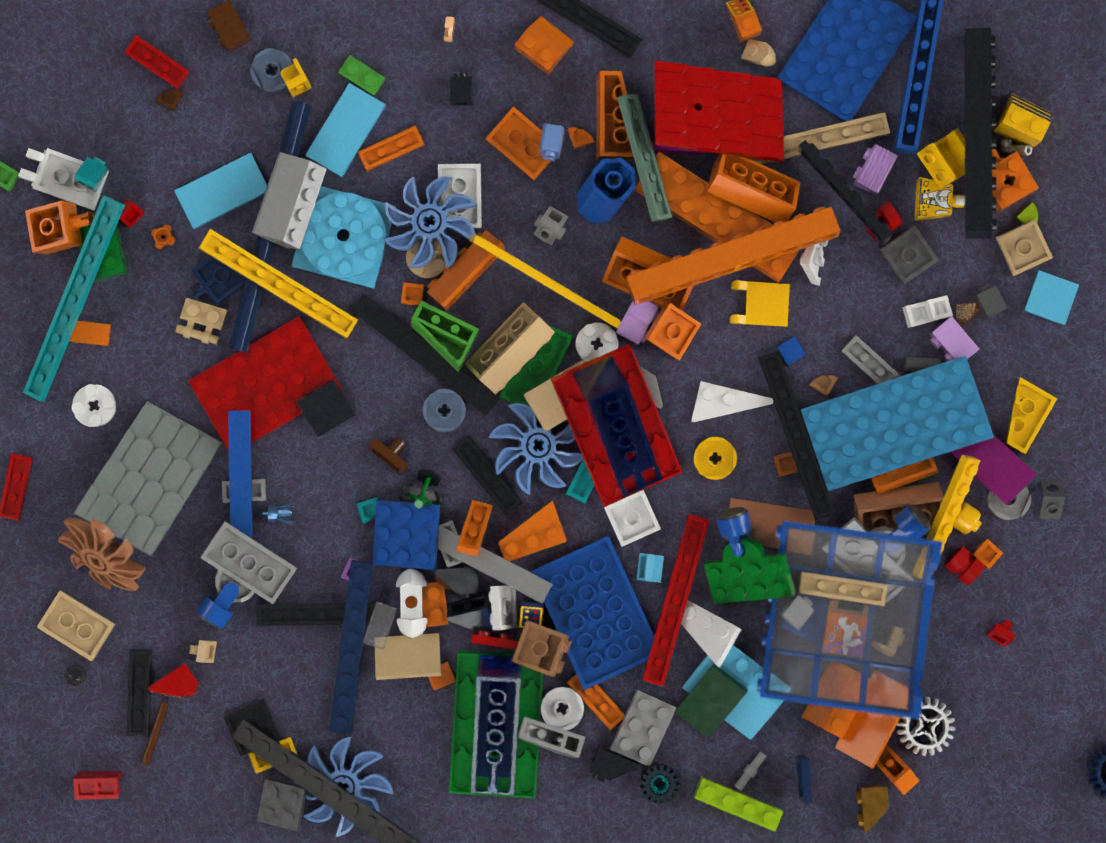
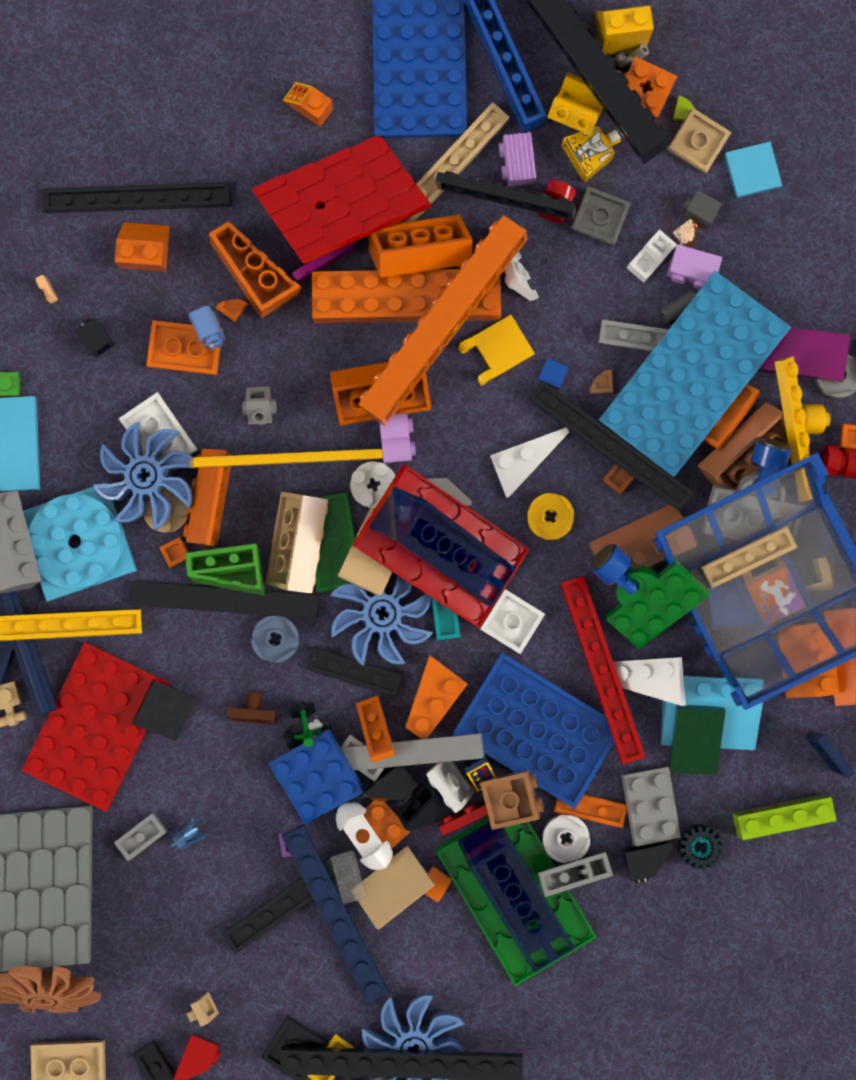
camera: 35 degrees left, 0 degrees up
light grey plate [196,521,297,629] -> none
blue tile [228,410,253,539] -> none
teal tile [357,497,378,524] -> none
orange tile [358,125,425,171] -> none
blue brick [577,158,636,223] -> none
sand green plate [617,94,672,222] -> none
medium azure piece [637,553,664,583] -> none
orange plate [644,301,701,361] -> none
light grey bar [734,751,767,791] -> none
tan plate [741,39,776,67] -> none
light grey slope [778,594,814,630] -> none
yellow wing [1005,377,1057,454] -> none

